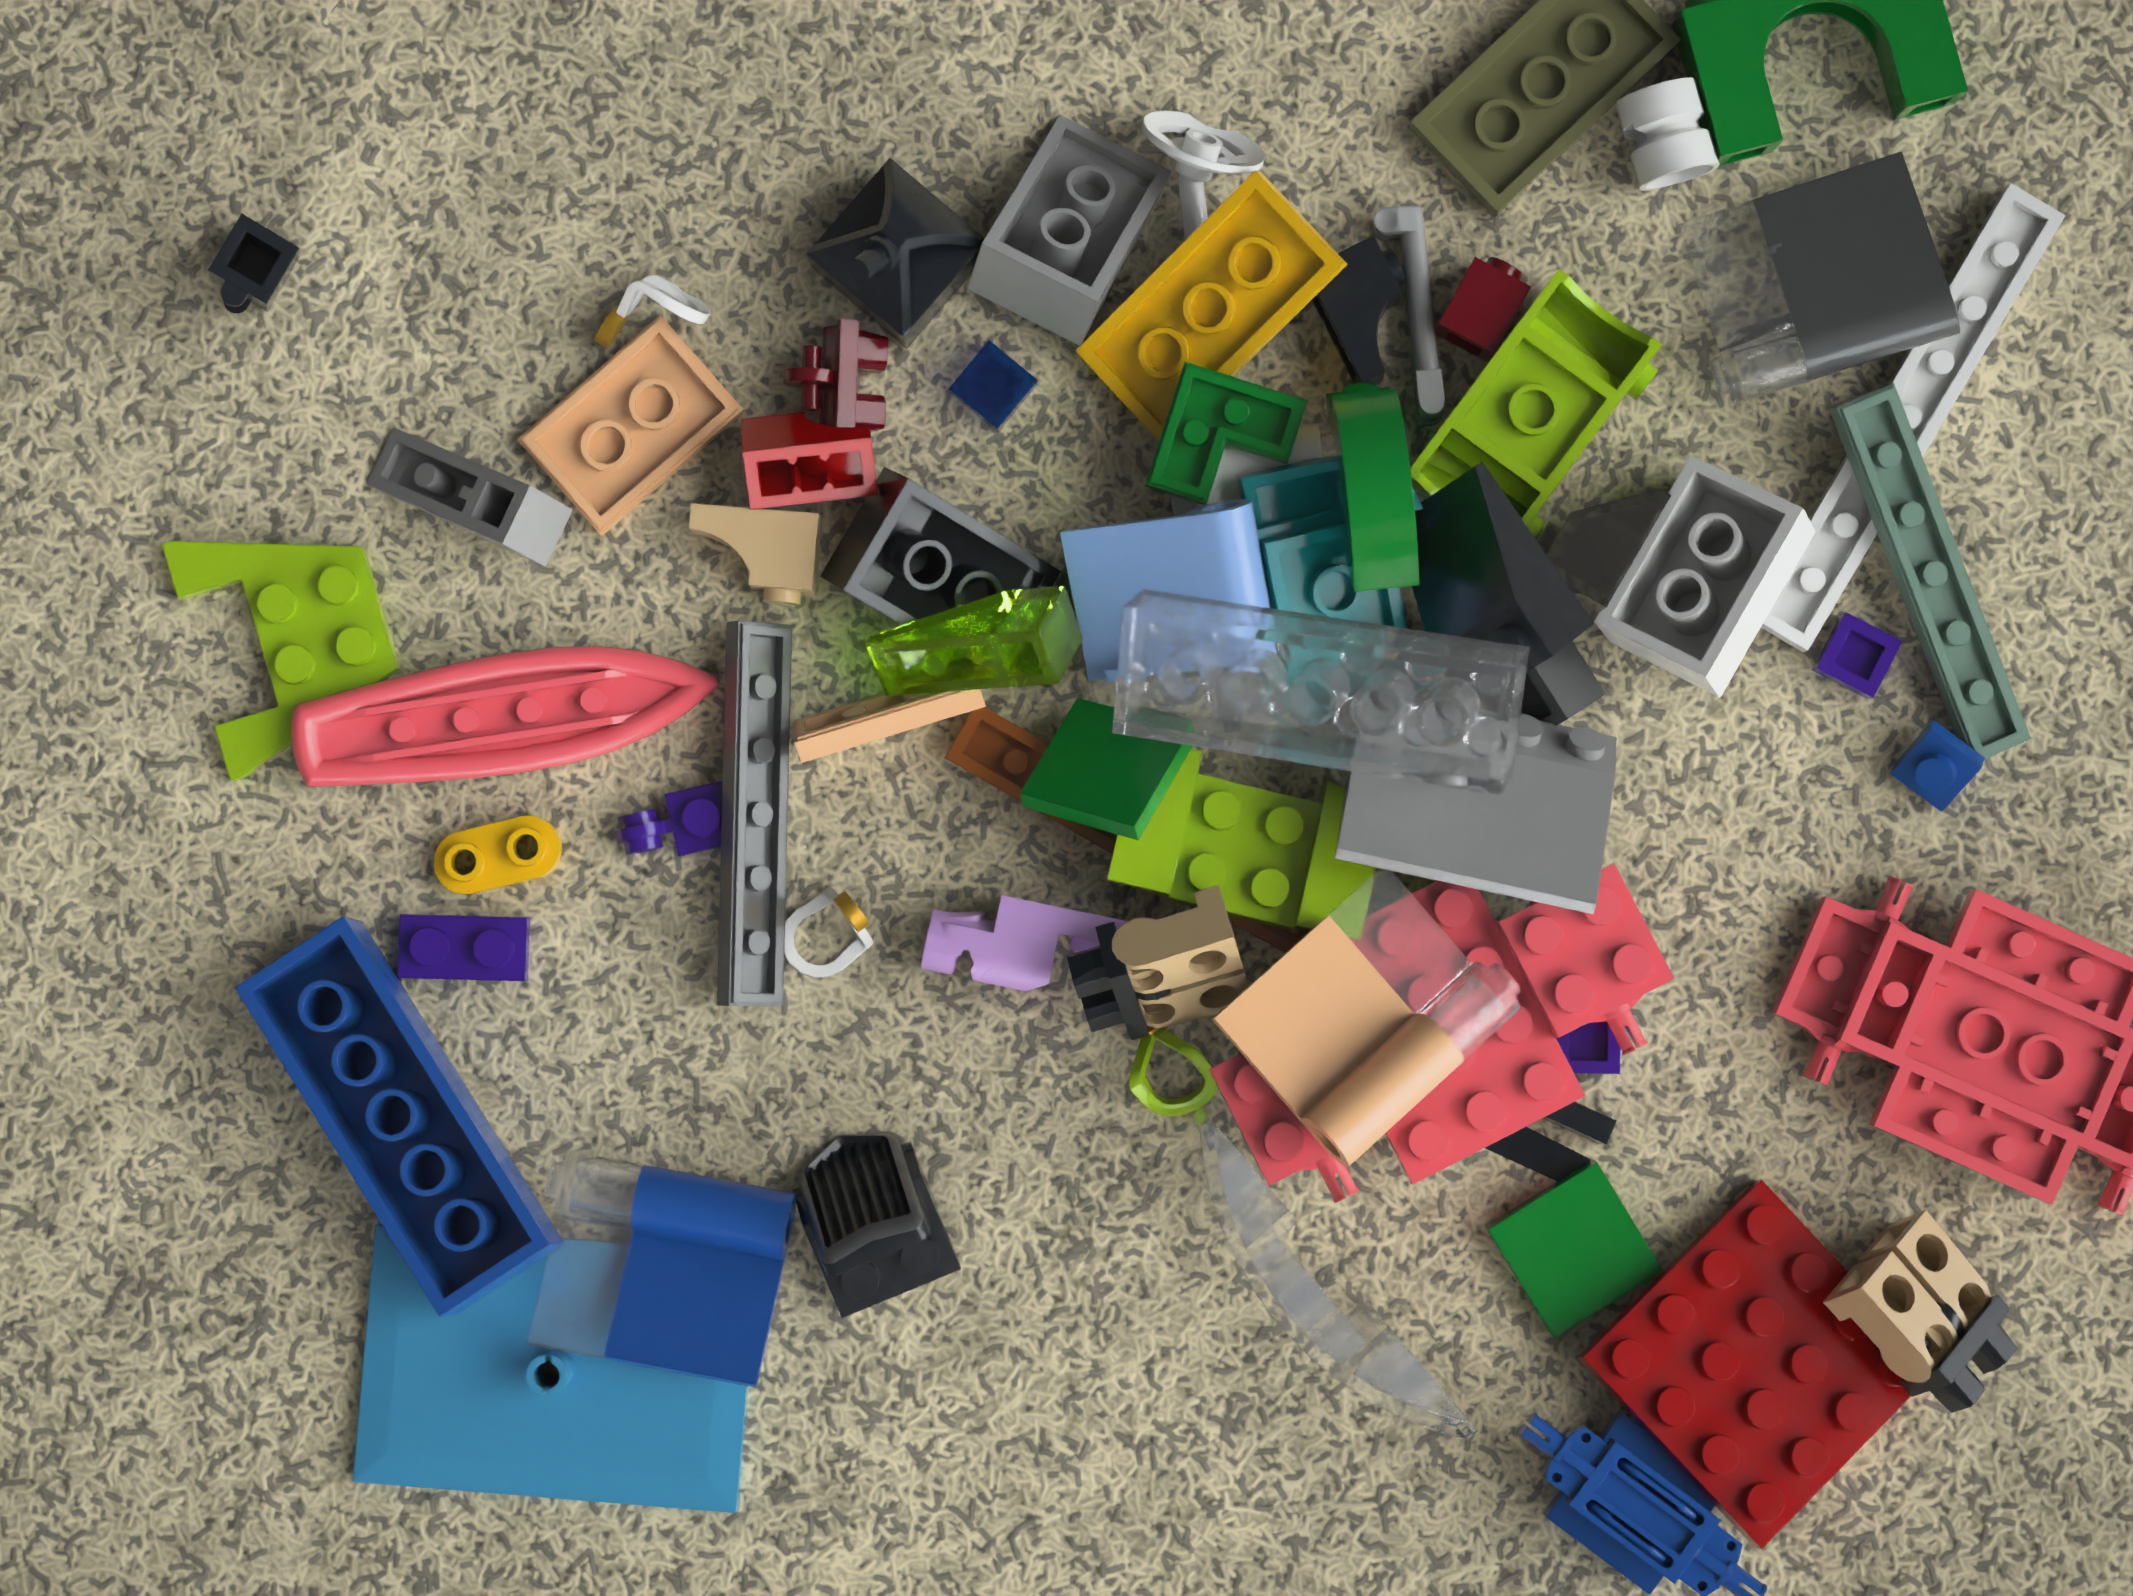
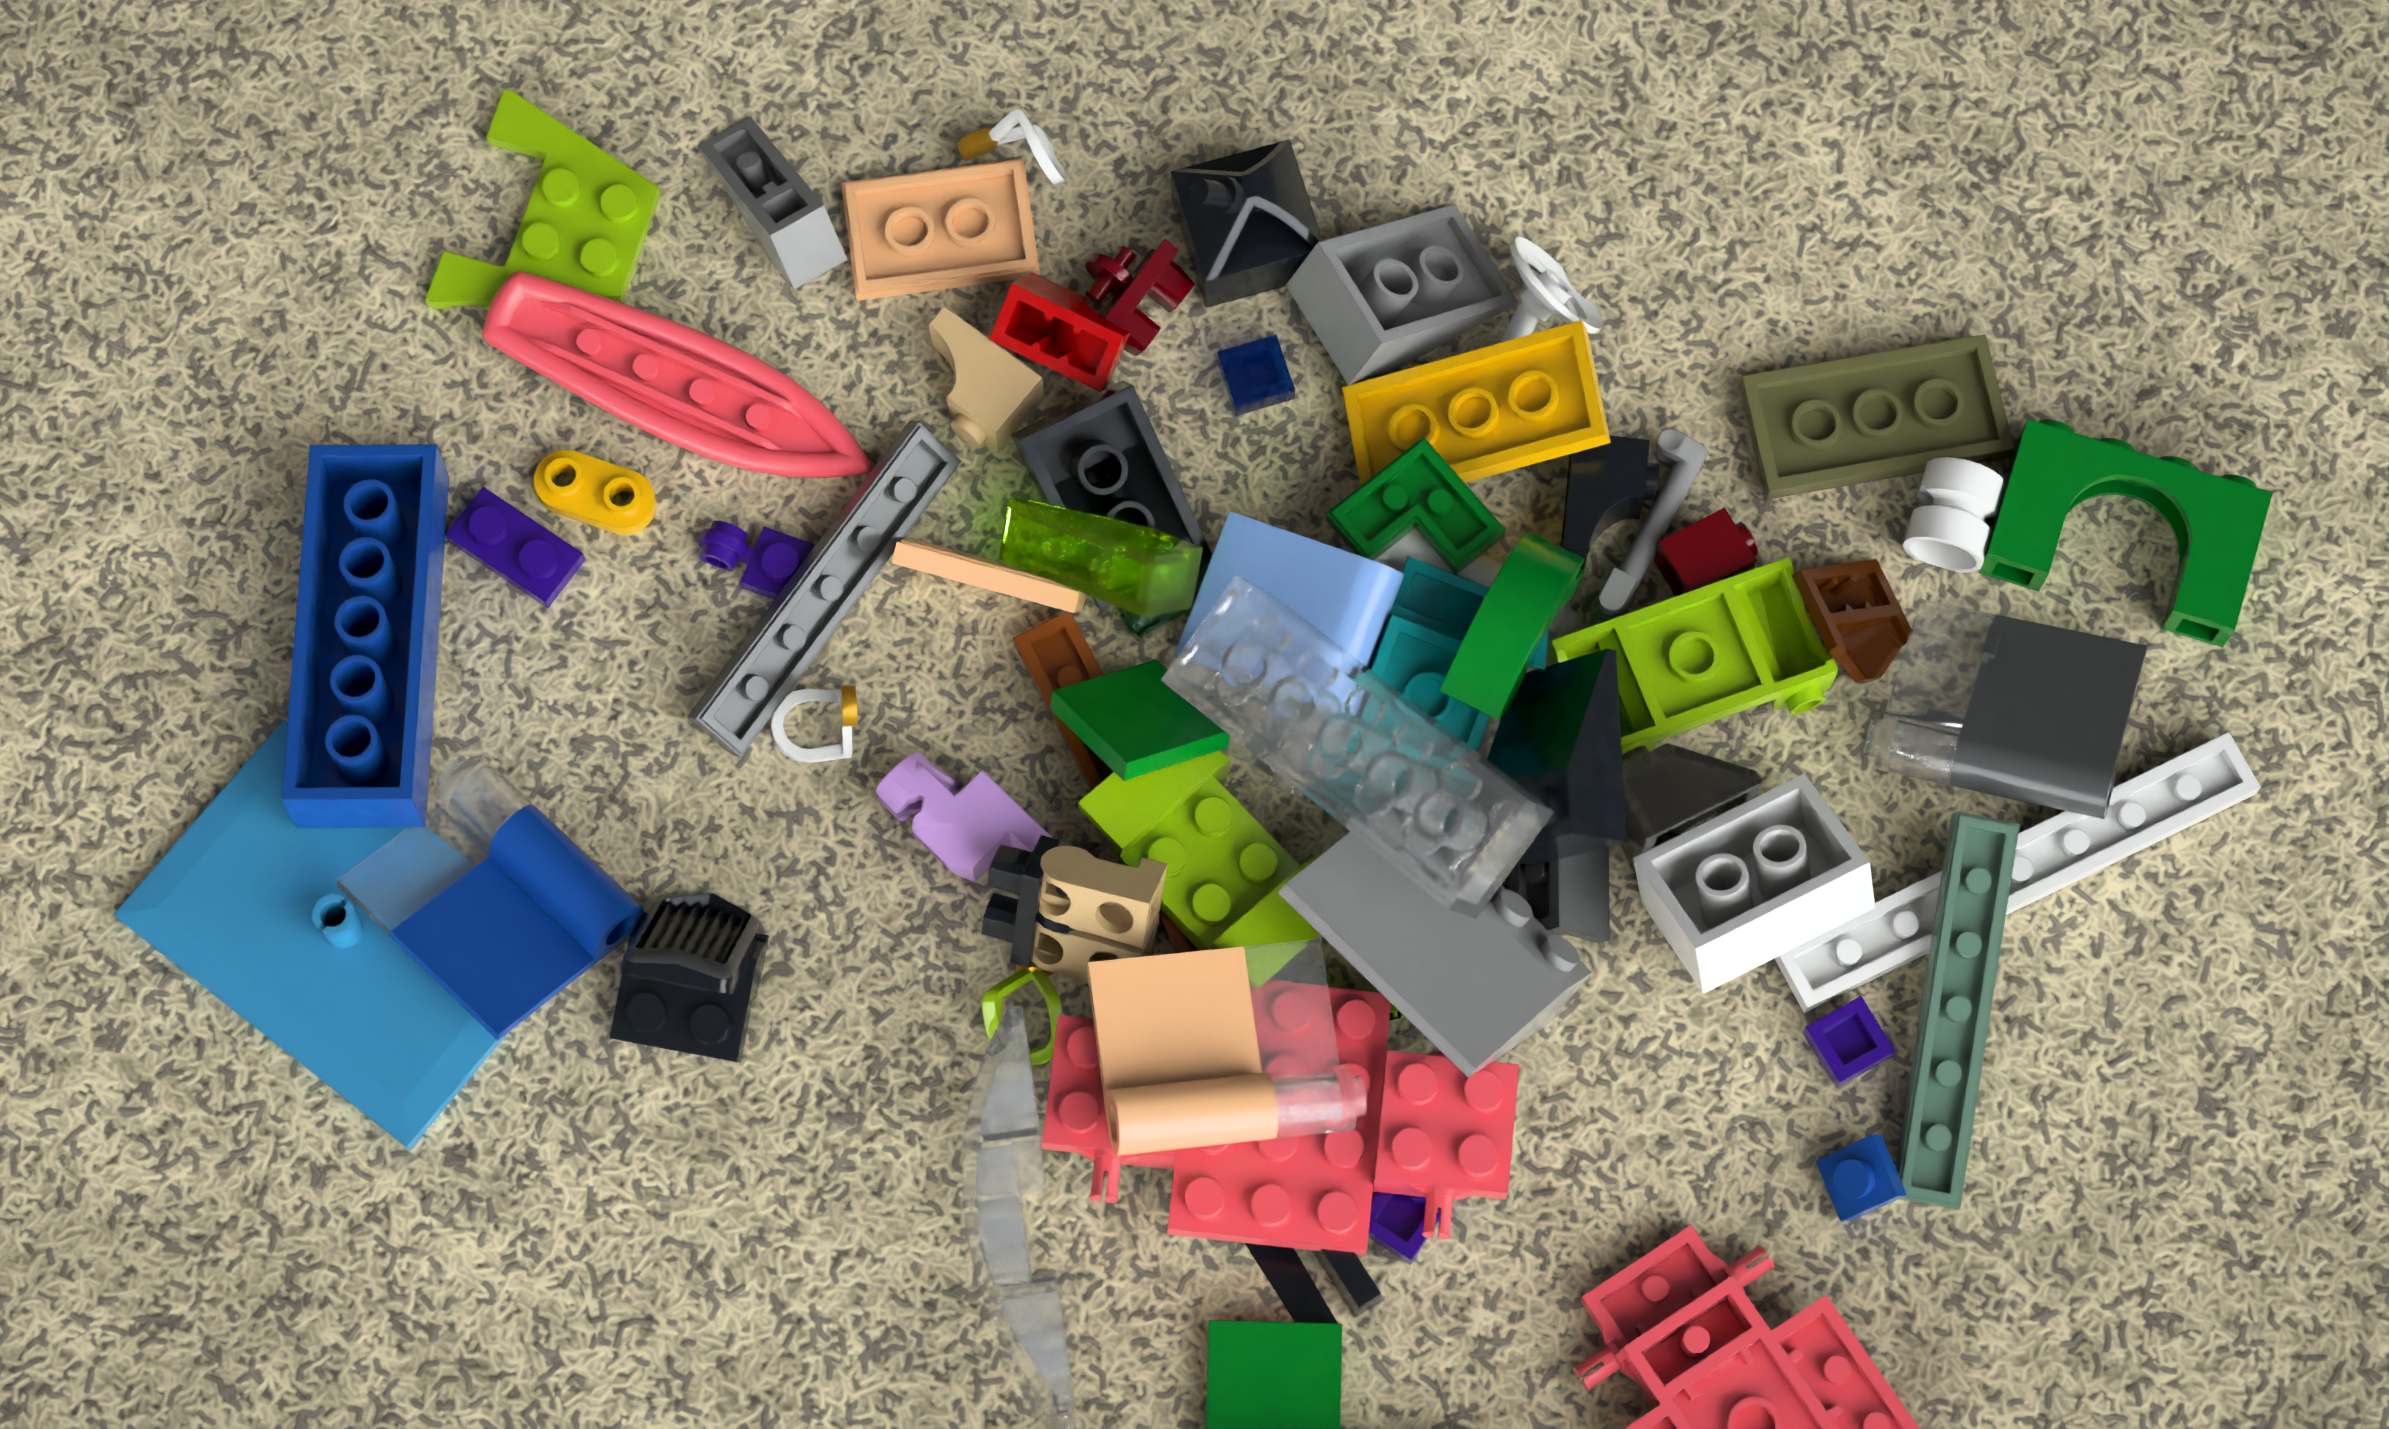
camera: 30 degrees right, 15 degrees down
none -> reddish brown slope [1792,559,1914,684]

